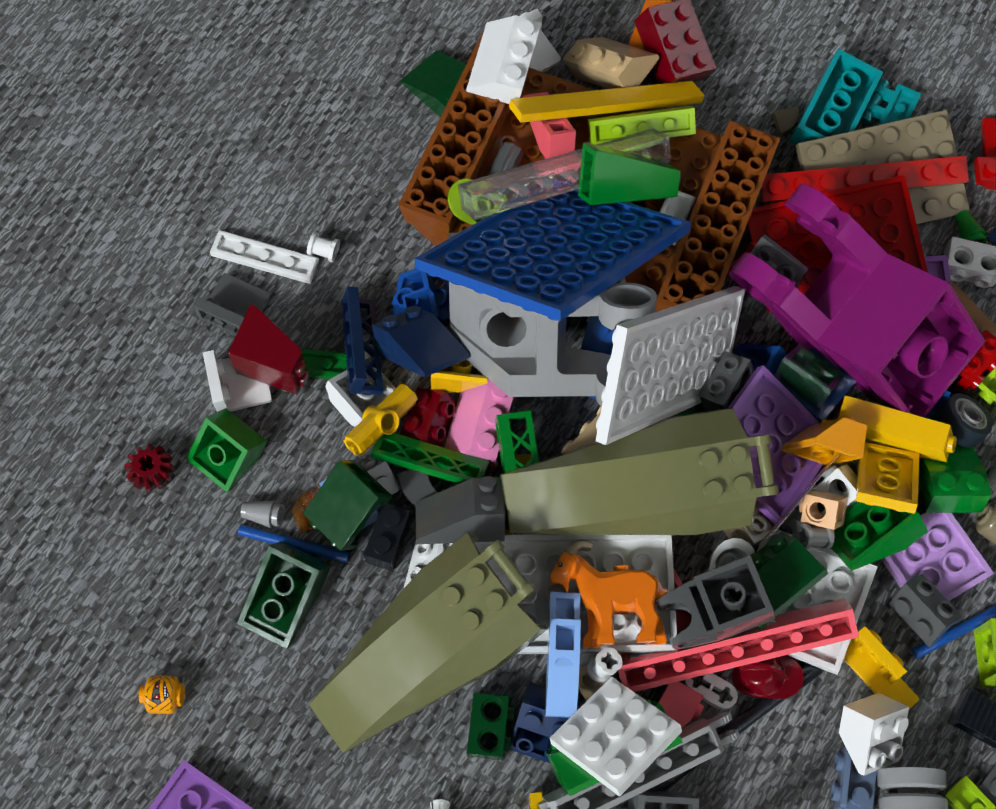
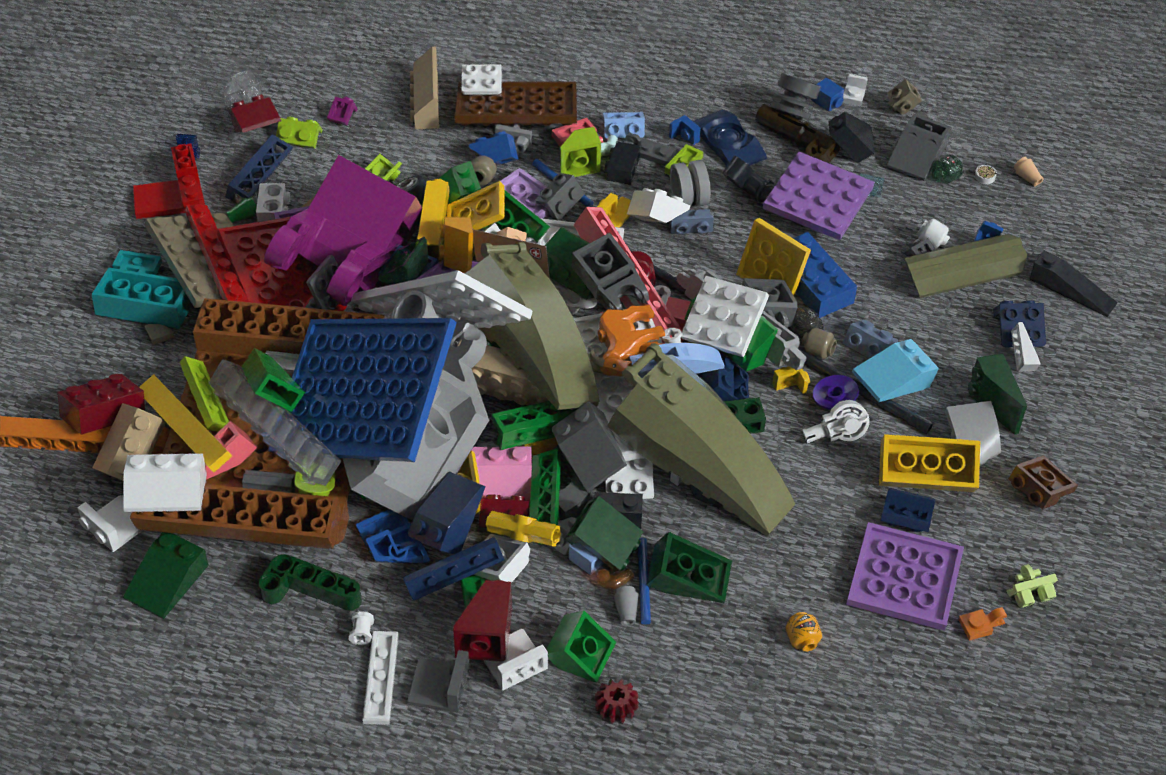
camera: 105 degrees left, 20 degrees down
none -> dark green beam [259,554,362,611]

